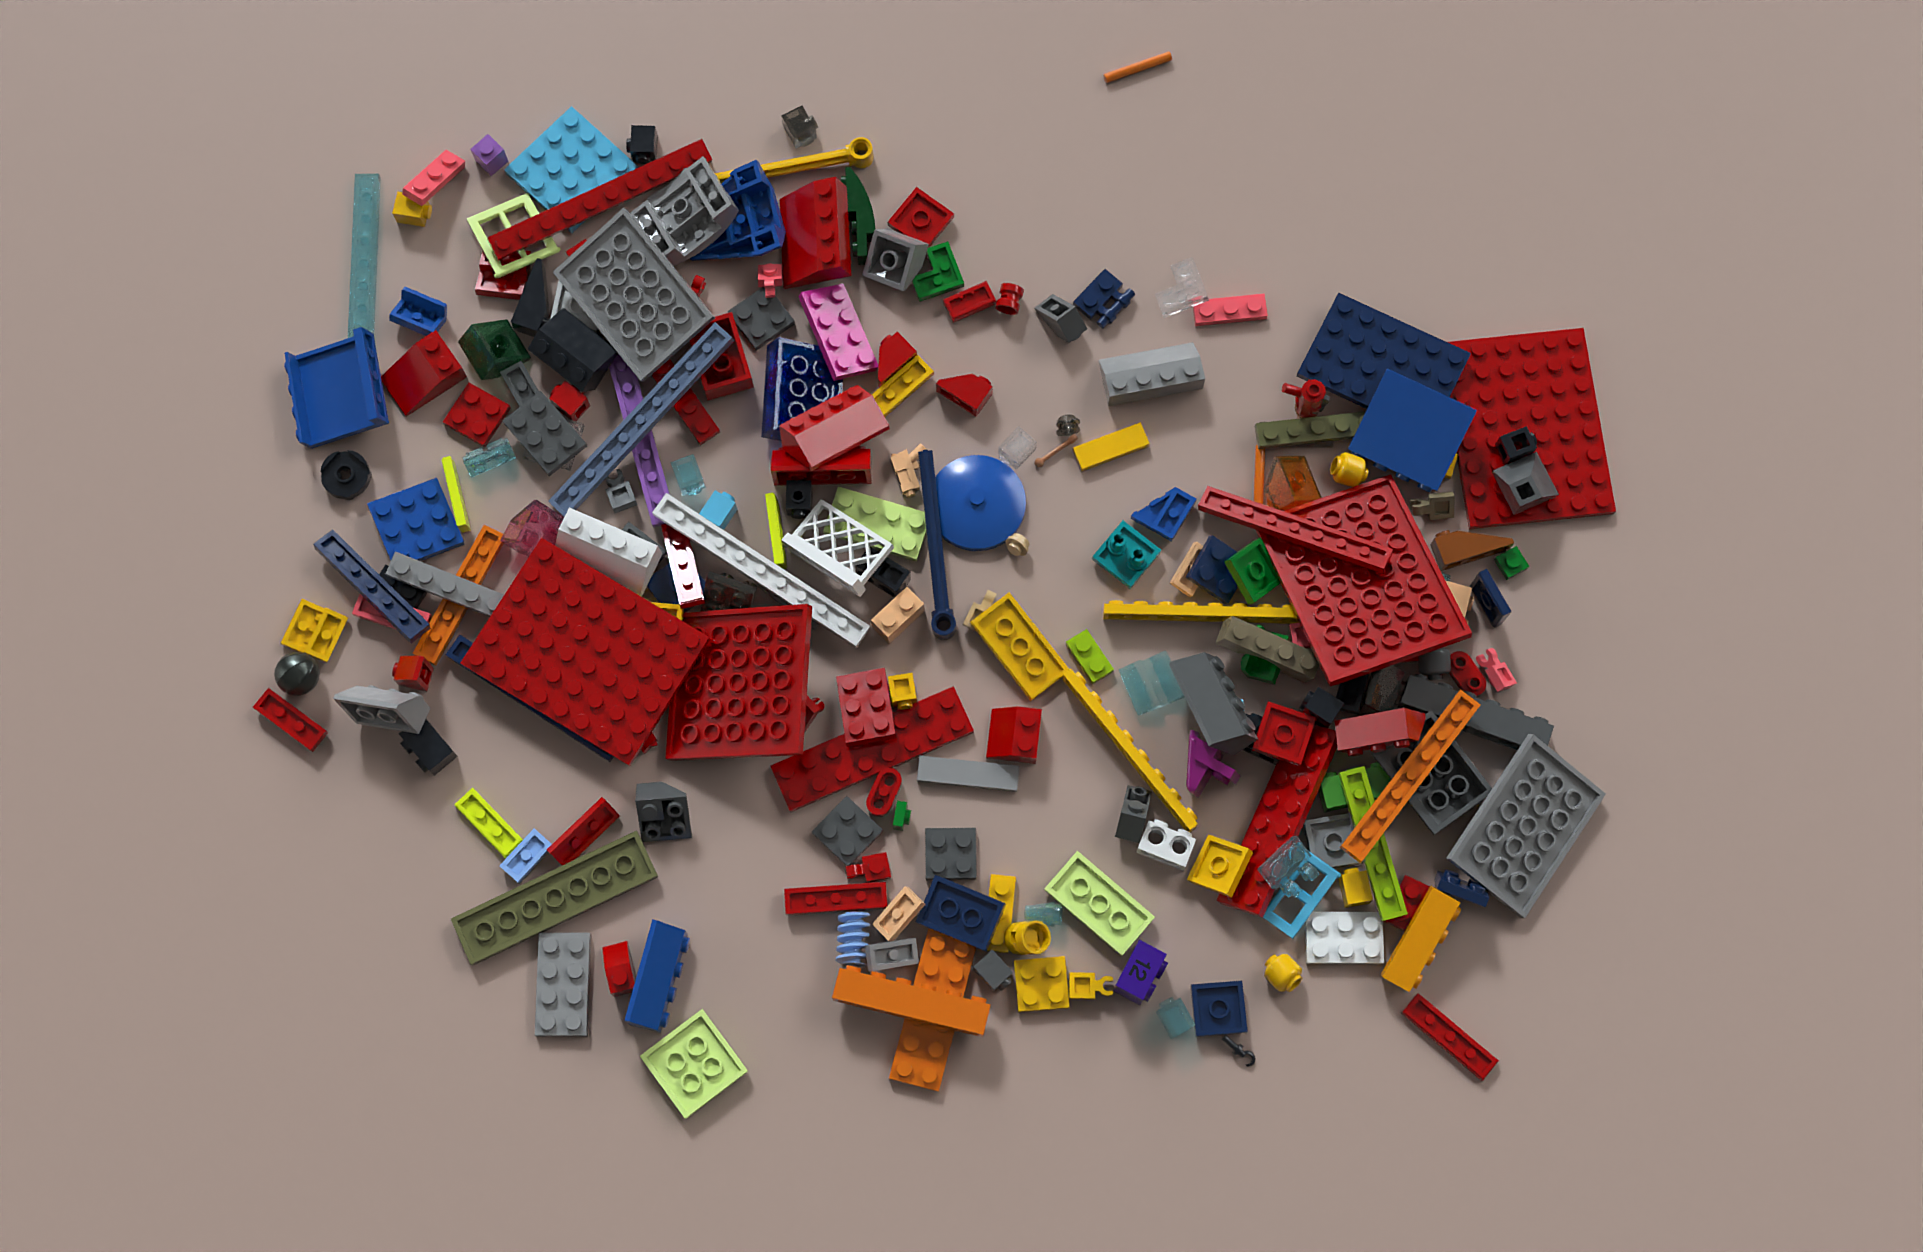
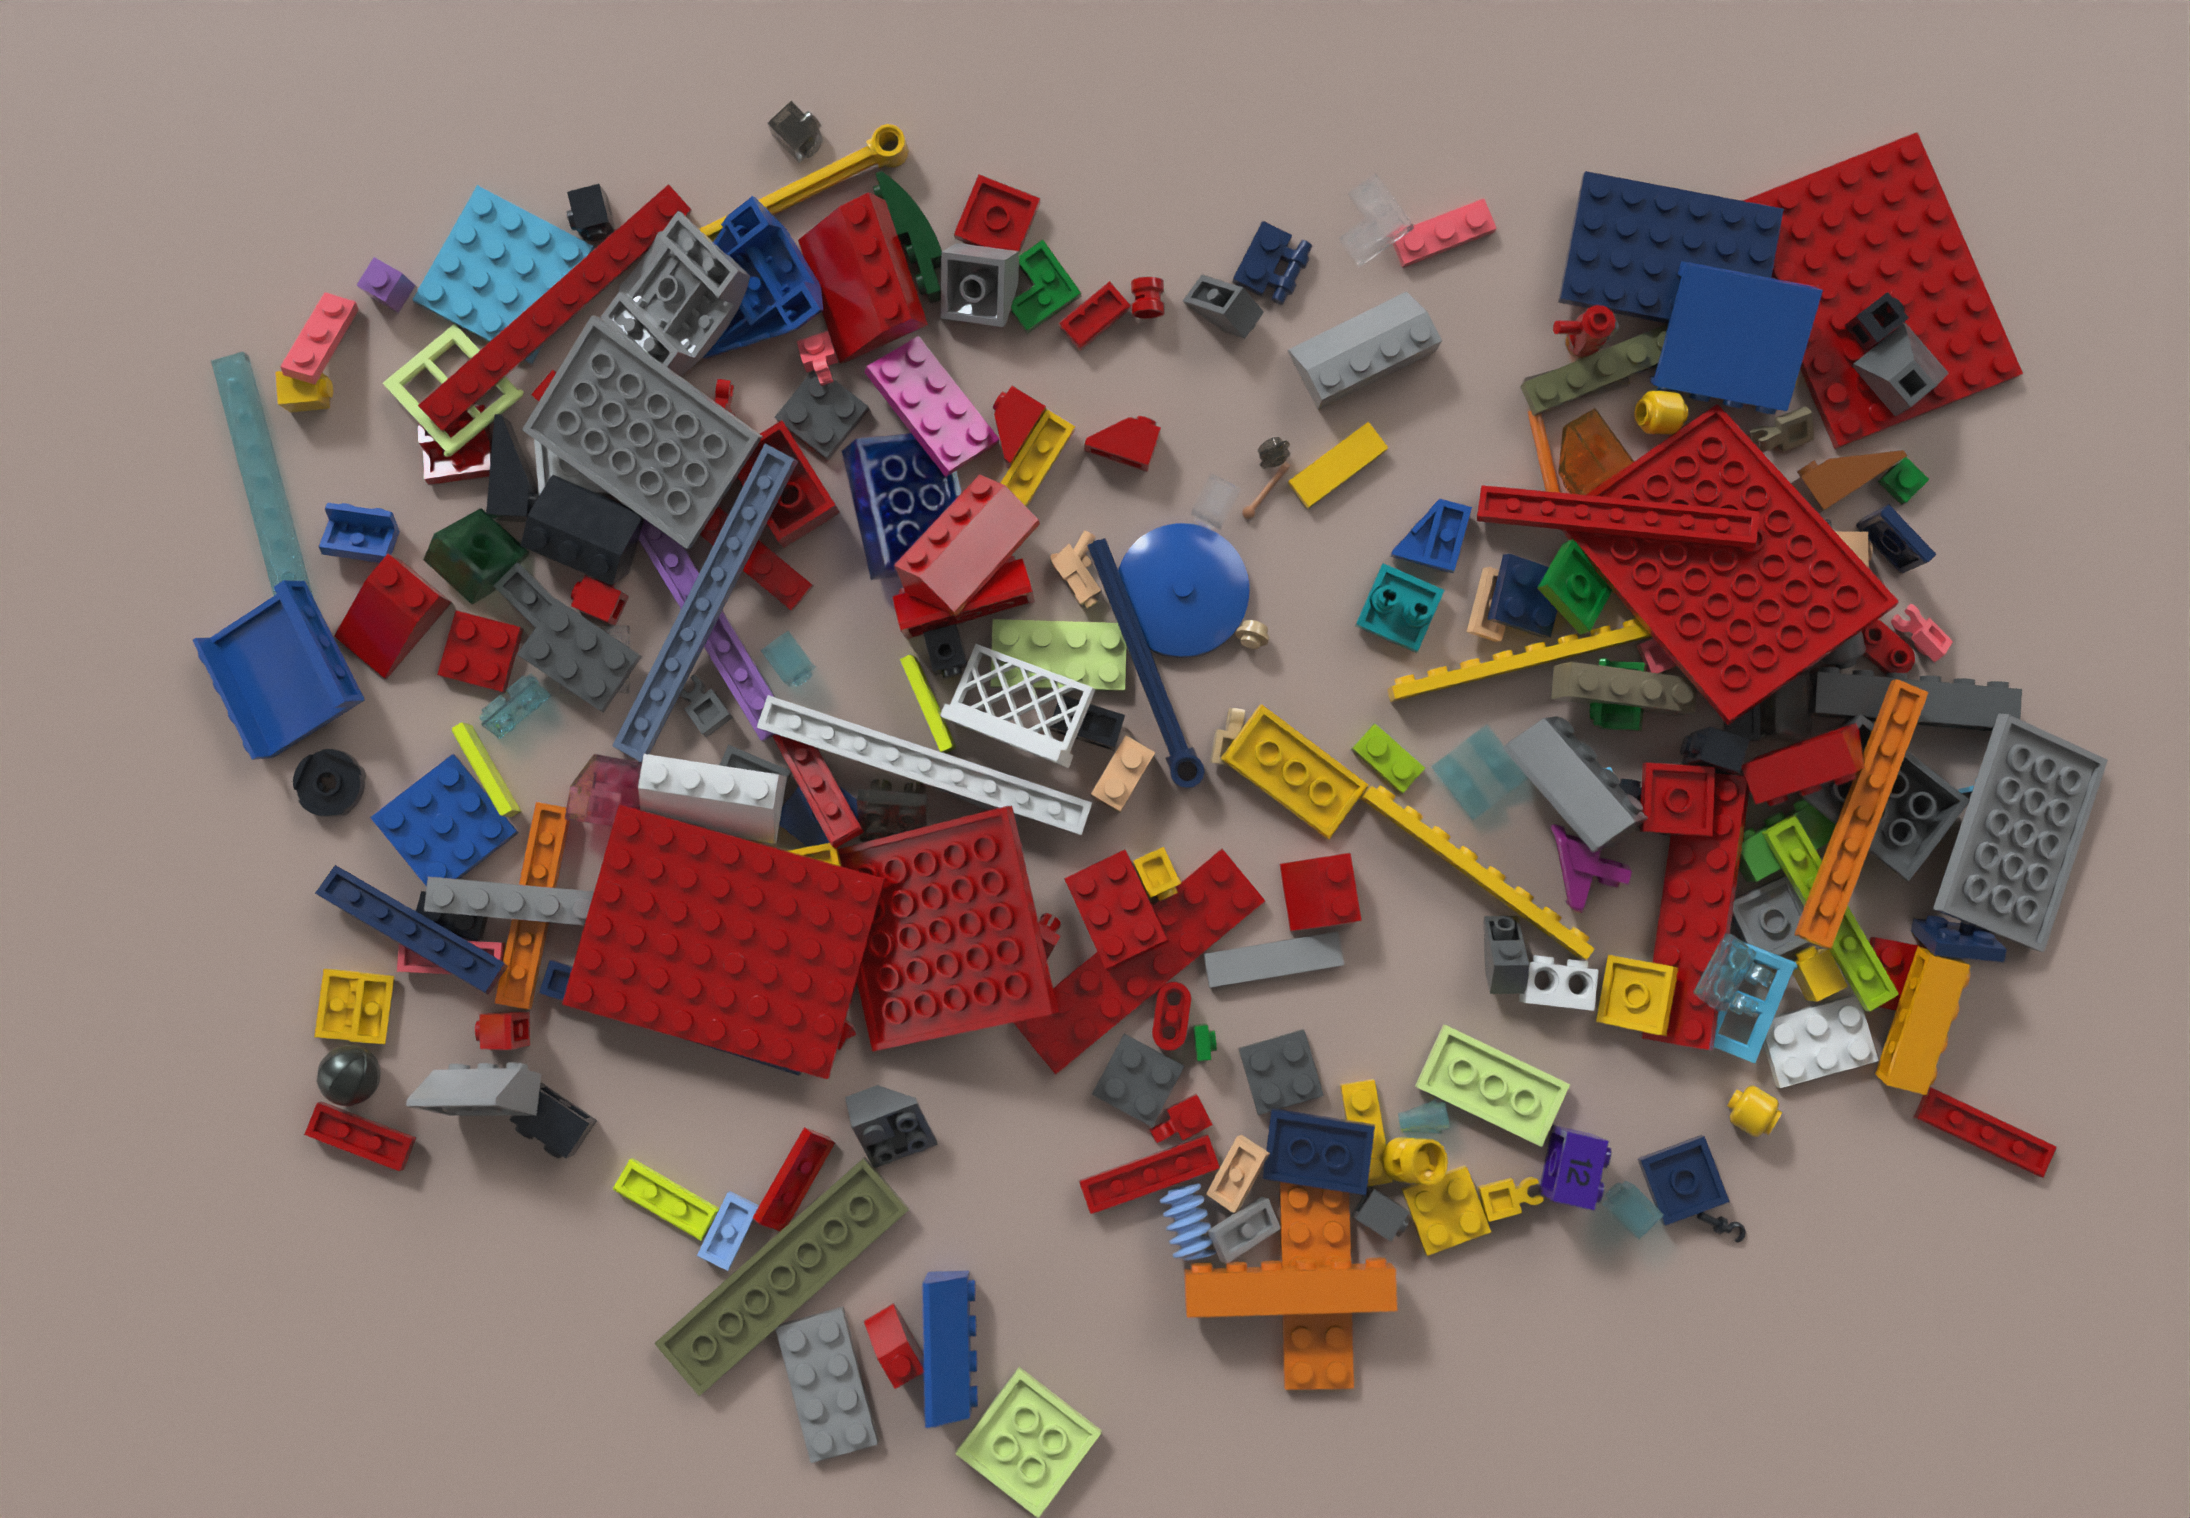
camera: 15 degrees left, 10 degrees up
medium azure brick [699,490,738,530] -> none

